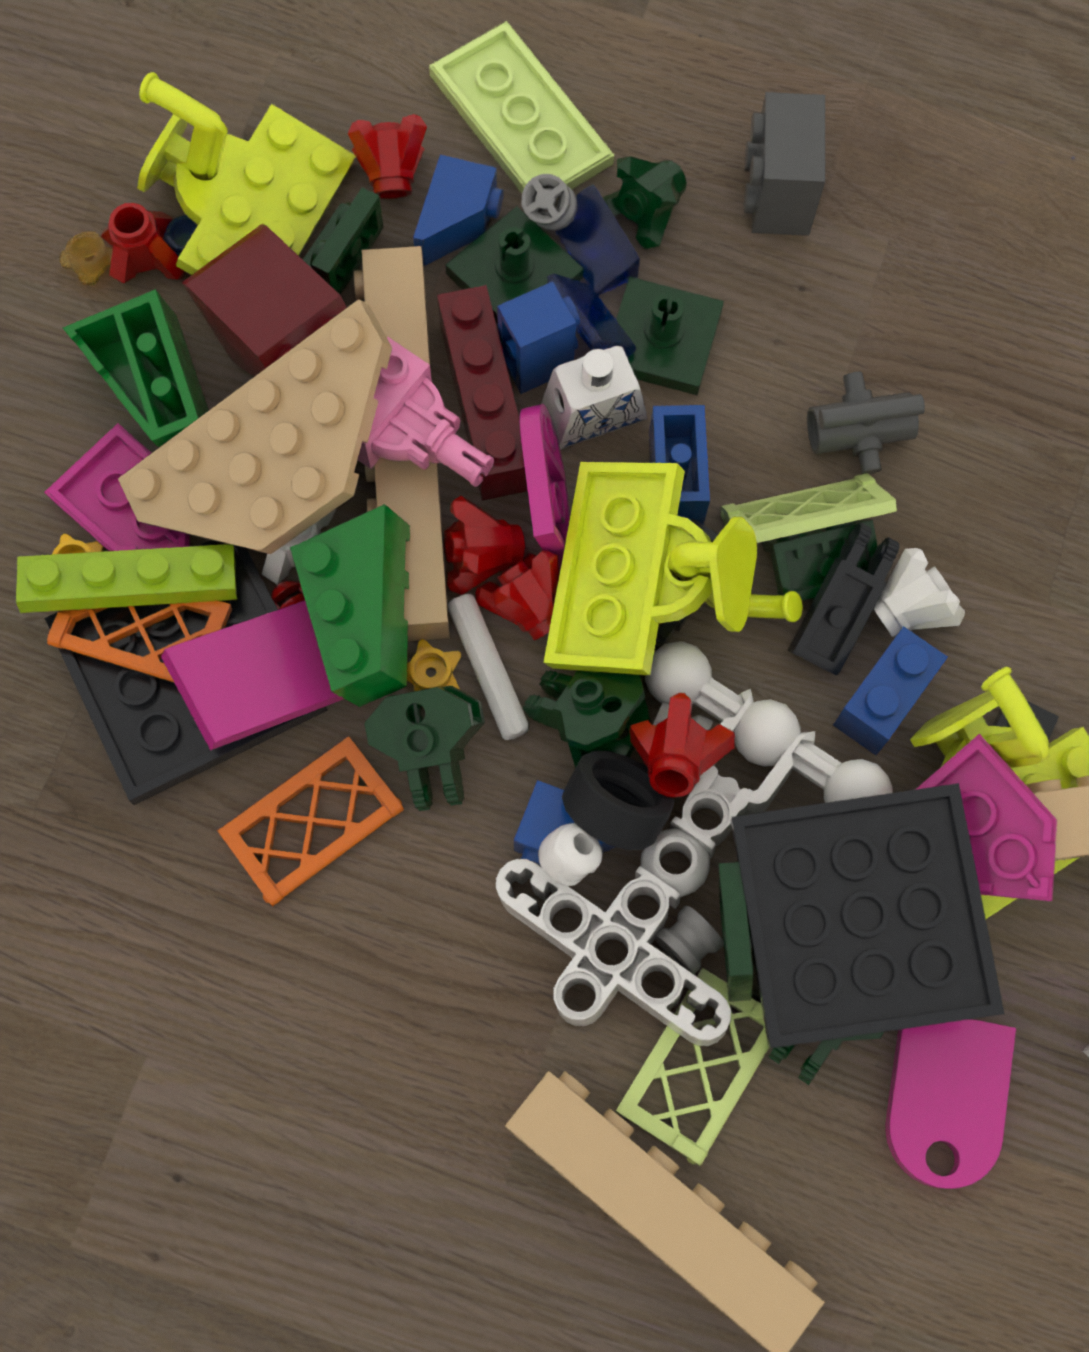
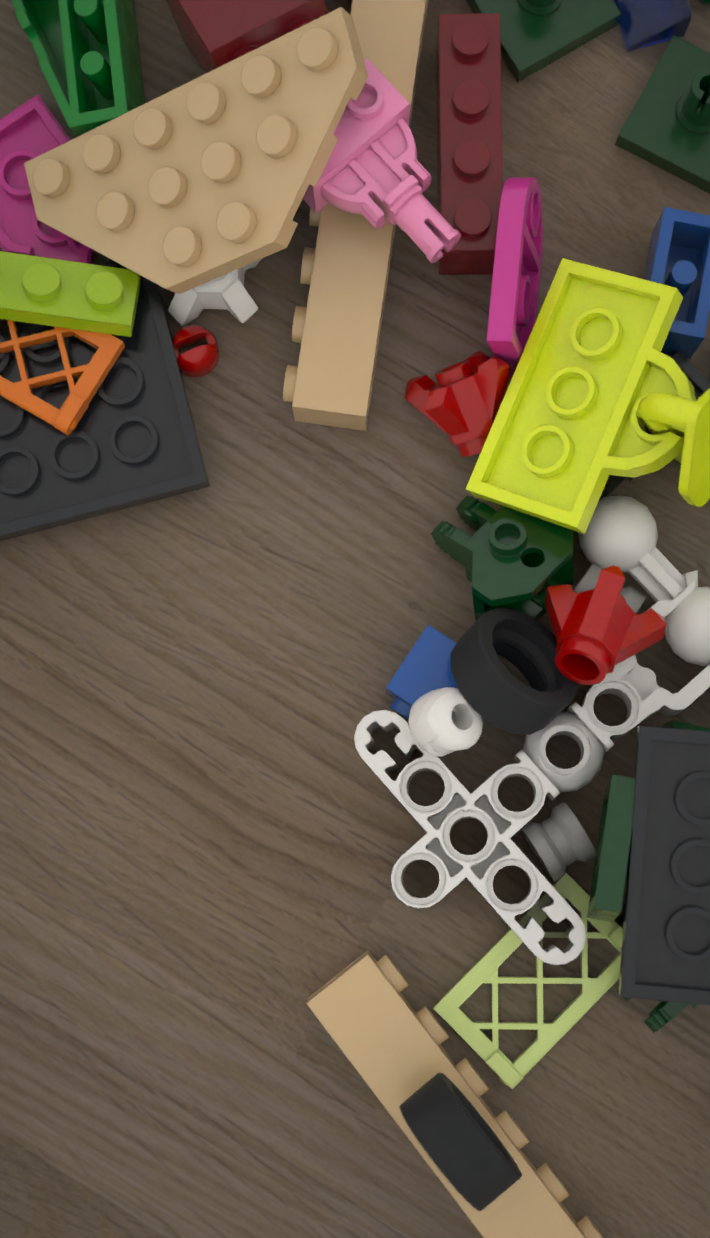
camera: 20 degrees right, 10 degrees up
dark pink tile [161,601,344,750] -> none
orange window [218,736,404,907] -> none
green wedge [290,504,410,707] -> none
dark green hinge [364,686,485,811] -> none
yellow plate [407,639,461,691] -> none
red rock [444,495,525,595] -> none
white axle [448,594,529,740] -> none
blue brick [497,281,580,394] -> none
white torso [541,346,647,450] -> none
clear blue slope [547,273,636,357] -> none
none -> black tyre [400,1073,522,1211]

